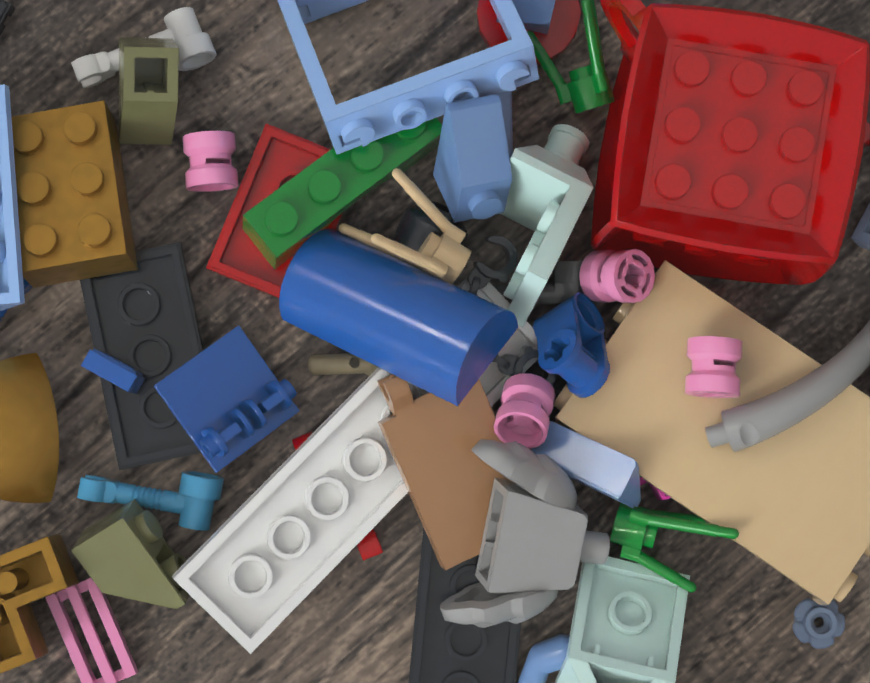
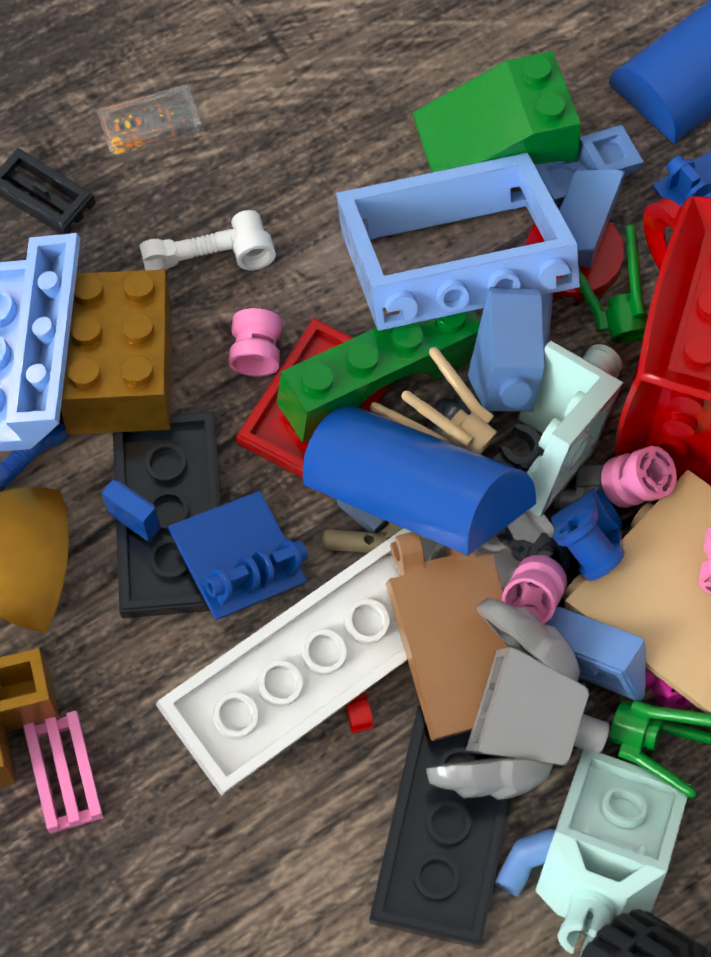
camera: 15 degrees right, 20 degrees down
olive slope [71,499,190,609] -> none
dark azure brick [77,471,224,531] -> none
olive slope [118,37,179,145] -> none

